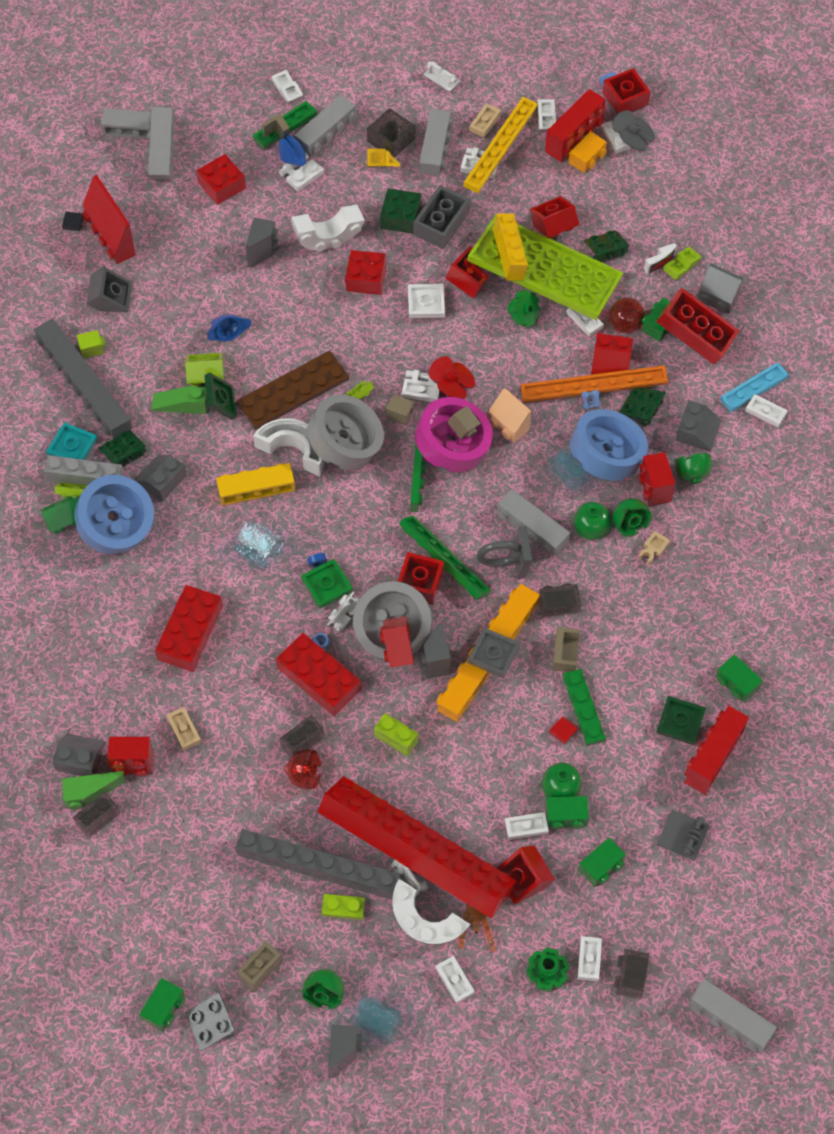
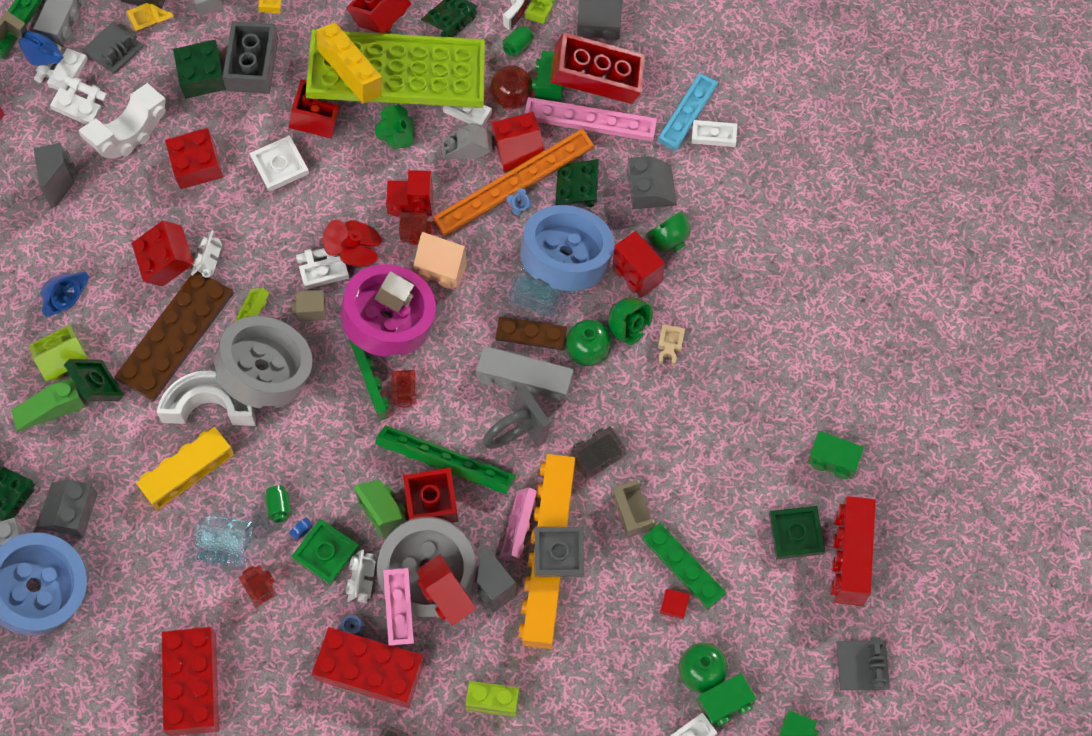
camera: 25 degrees left, 5 degrees up
none -> white plate [50,76,107,125]
none -> dark grey hinge [82,22,144,74]
none -> red brick [131,220,194,286]
none -> white hinge [191,230,222,278]
none -> clear red brick [238,565,277,607]
none -> green brick [264,485,292,523]
none -> bright green slope [353,479,408,540]
none -> bright pink plate [383,568,414,645]
none -> red brick [386,170,433,218]
none -> clear red brick [392,370,417,408]
none -> clear red brick [399,212,432,245]
none -> light grey slope [442,123,492,159]
none -> reddish brown plate [495,316,567,351]
none -> bright pink plate [499,488,537,561]
none -> green brick [502,26,534,57]
none -> bright pink plate [524,97,657,142]

